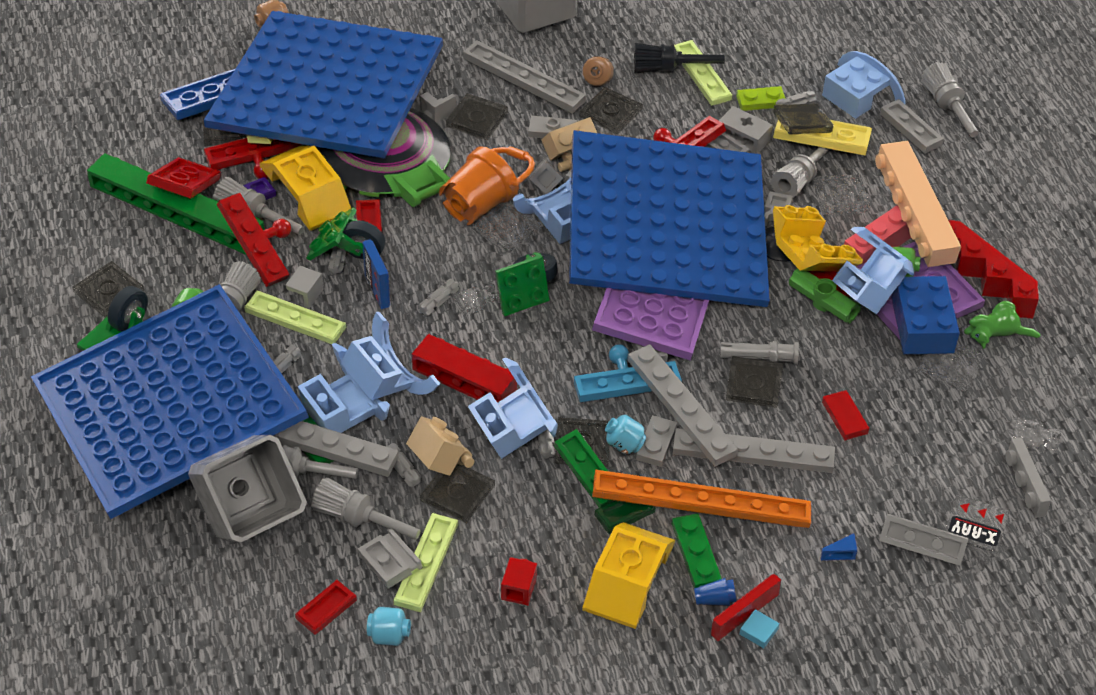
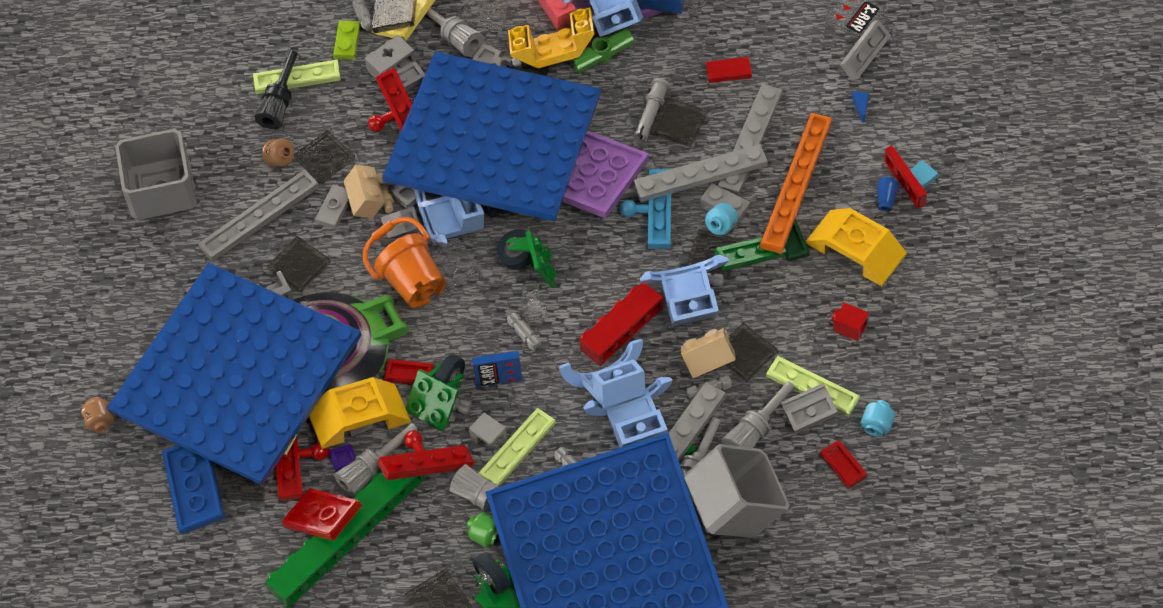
camera: 70 degrees left, 10 degrees up
green plate [671,513,722,588] -> none

